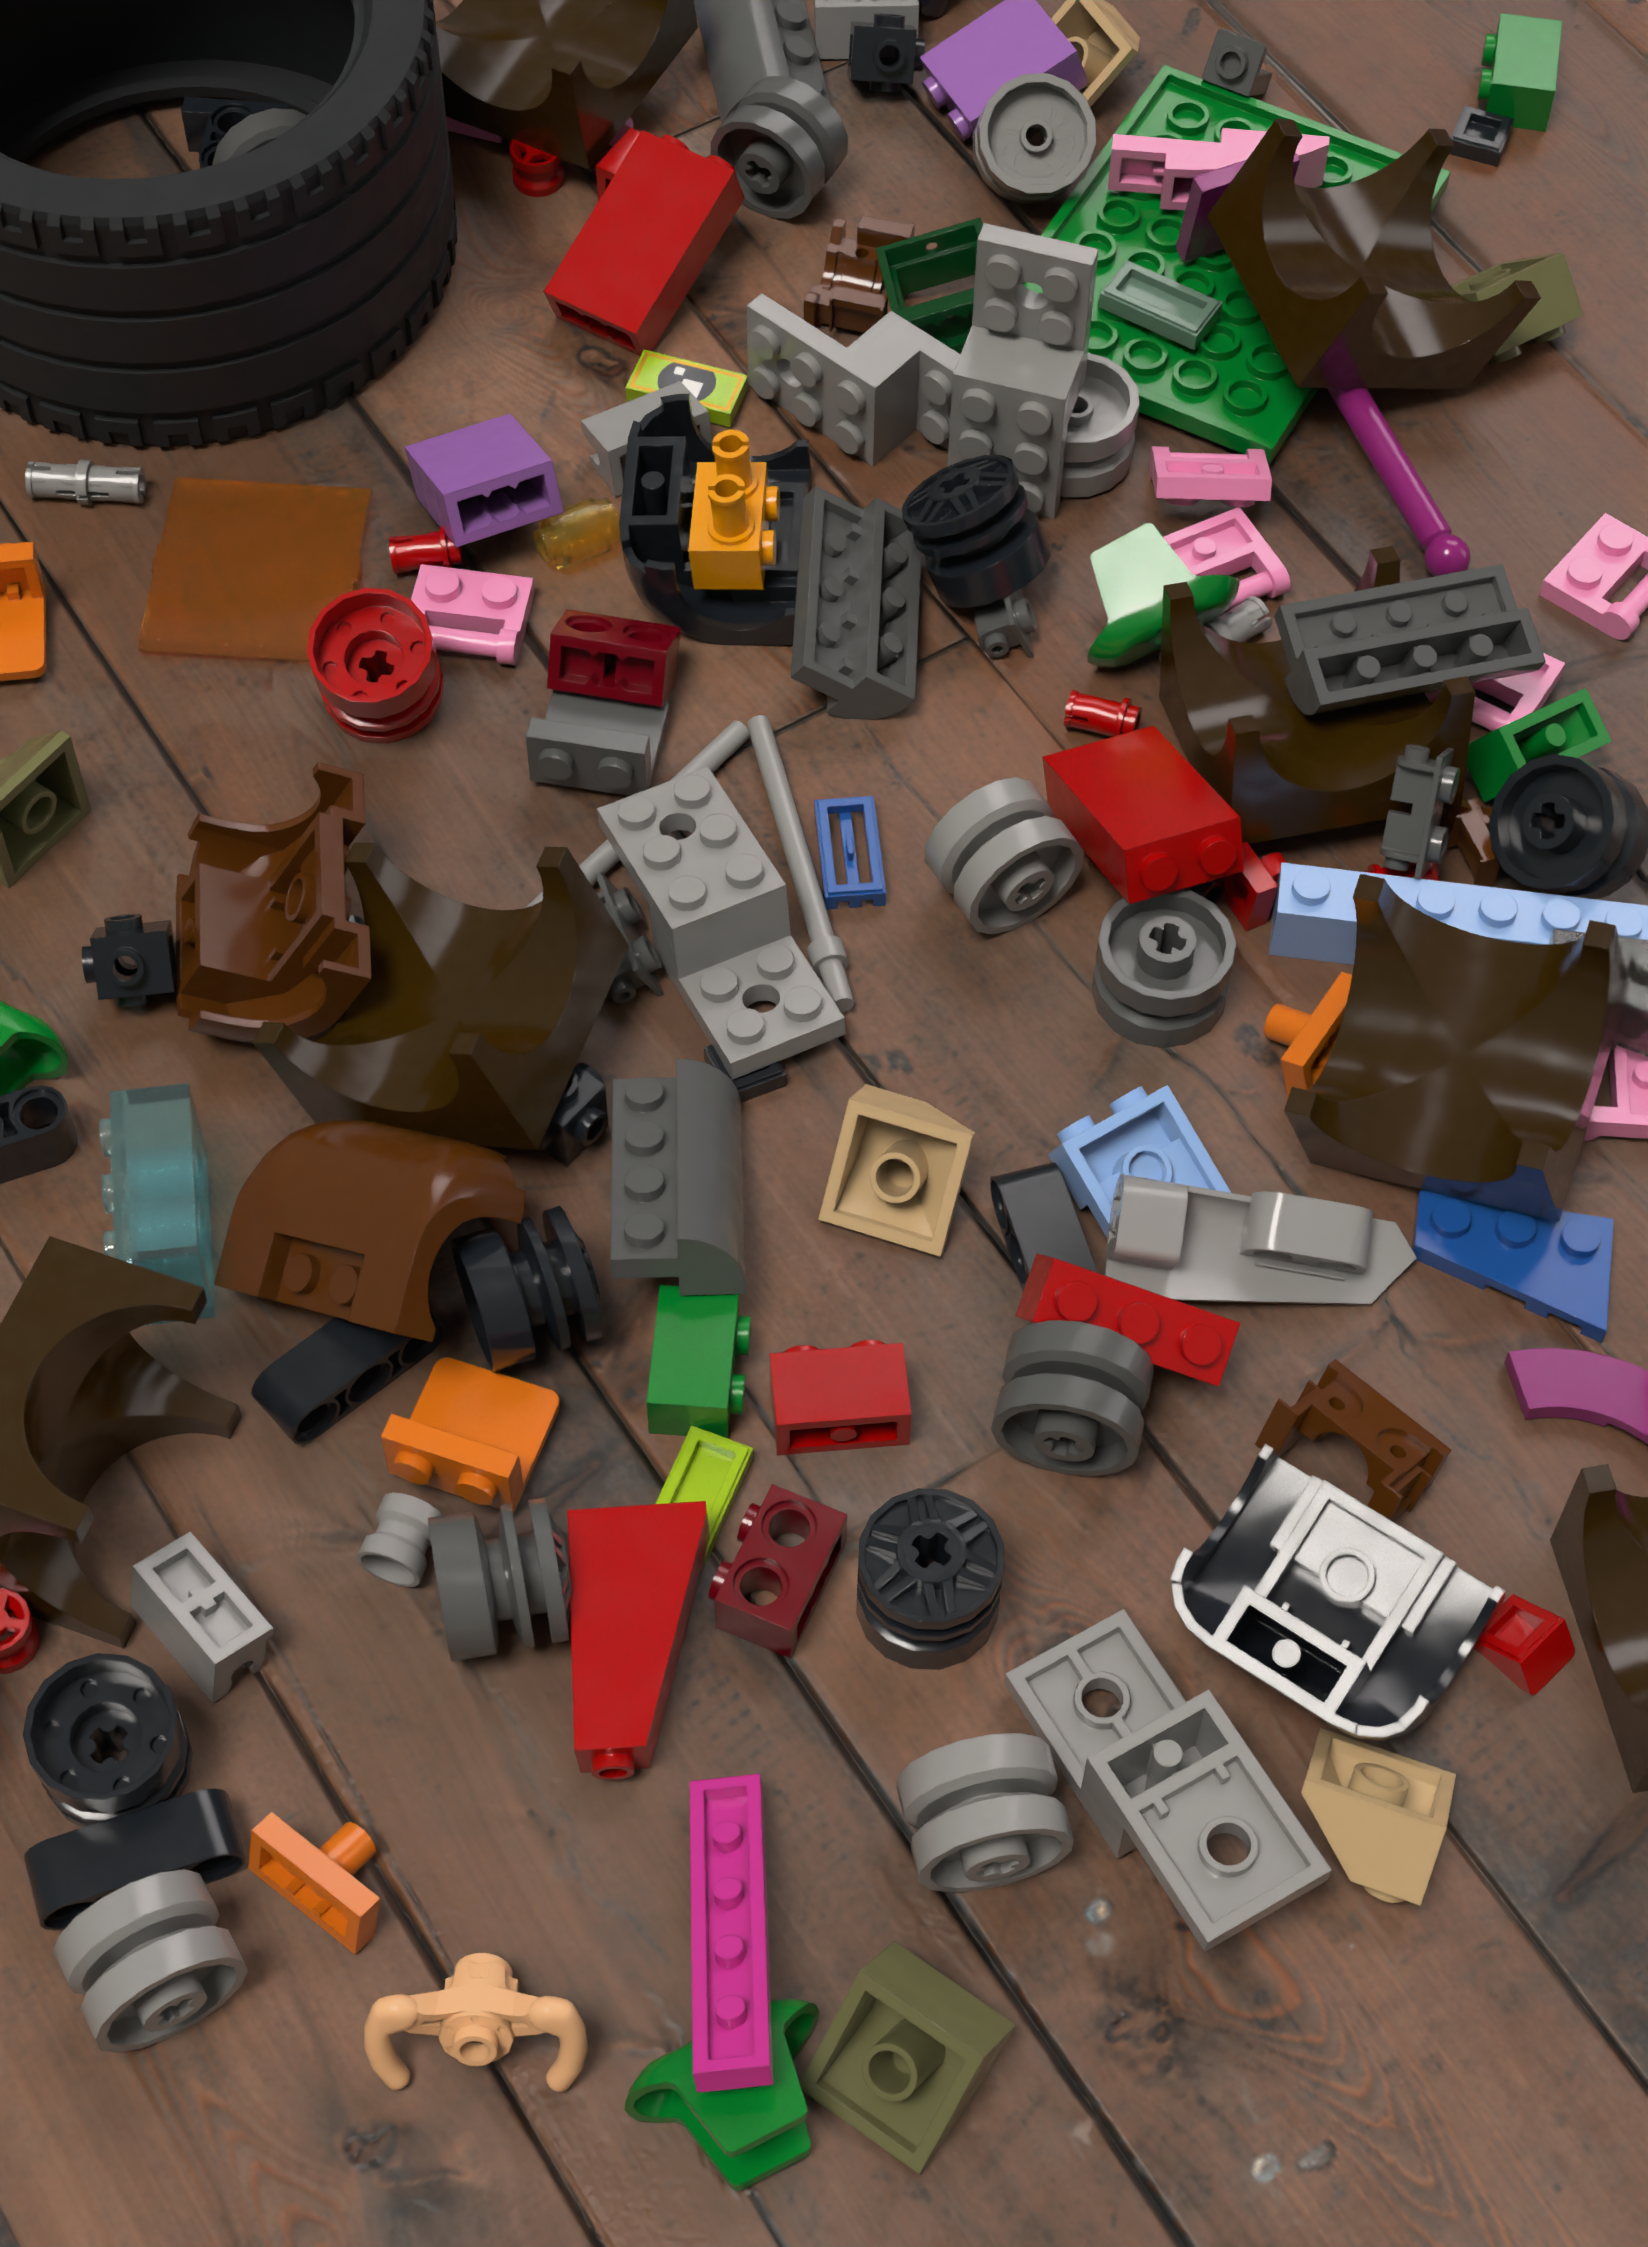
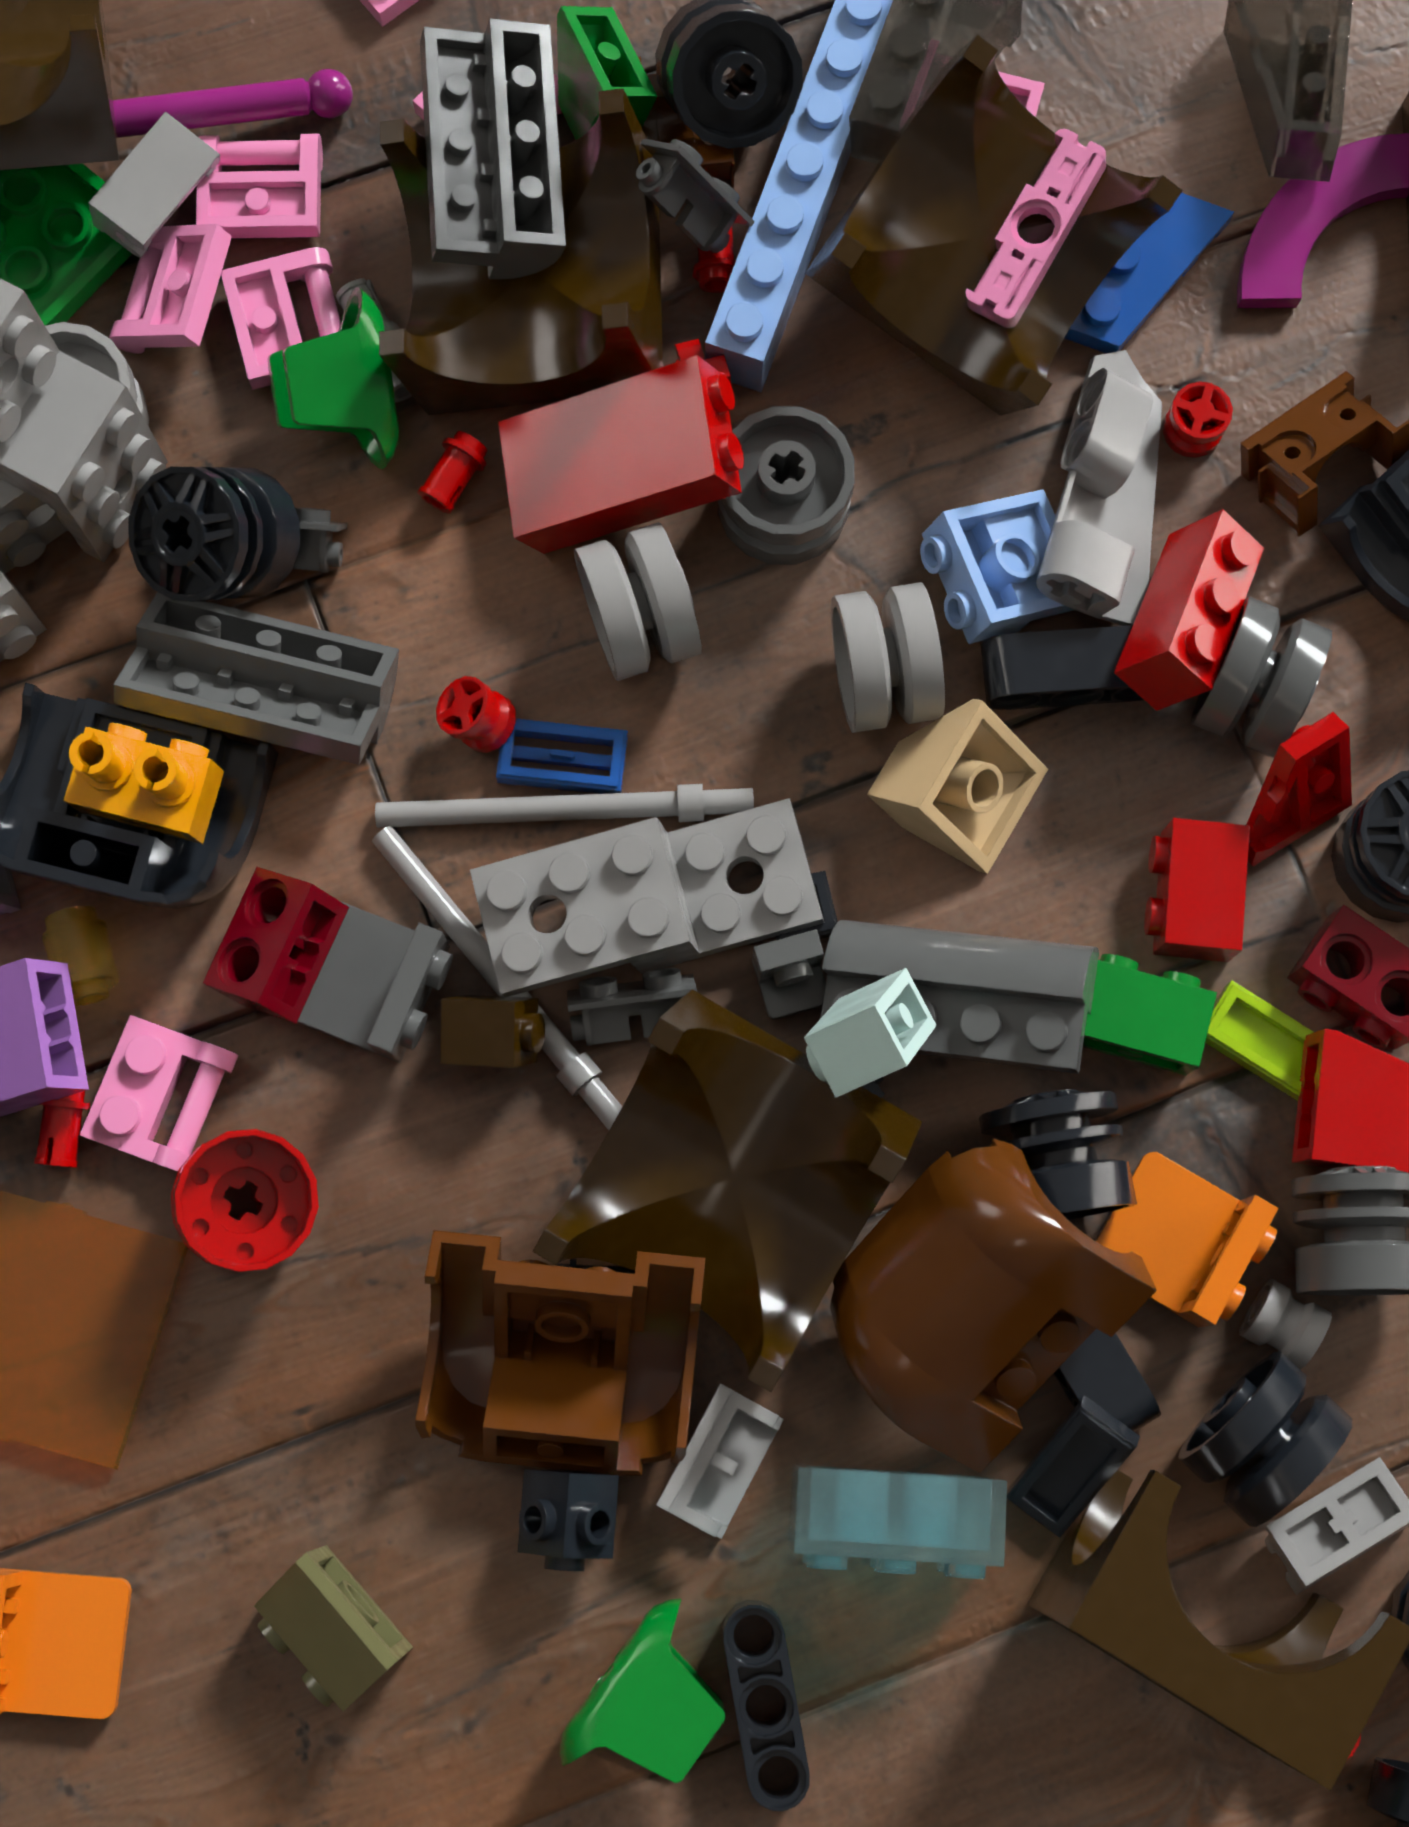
camera: 80 degrees left, 20 degrees up
orange tile [1264,971,1352,1100] -> none
none -> light grey hinge [88,112,220,258]
none -> bright pink plate [196,134,323,238]
none -> red wheel [436,676,516,753]
none -> dark brown brick [440,995,545,1068]
none -> light grey hinge [656,1383,784,1539]
none -> dark grey bracket [752,929,826,1020]
none -> light aqua brick [804,968,937,1097]
none -> light grey wheel [831,582,945,733]
none -> bright pink piece [966,129,1106,328]
none -> black tile [1006,1395,1140,1538]
none -> red wheel [1162,381,1233,458]
none -> black wheel [1179,1352,1352,1527]
none -> red wing [1246,712,1352,867]

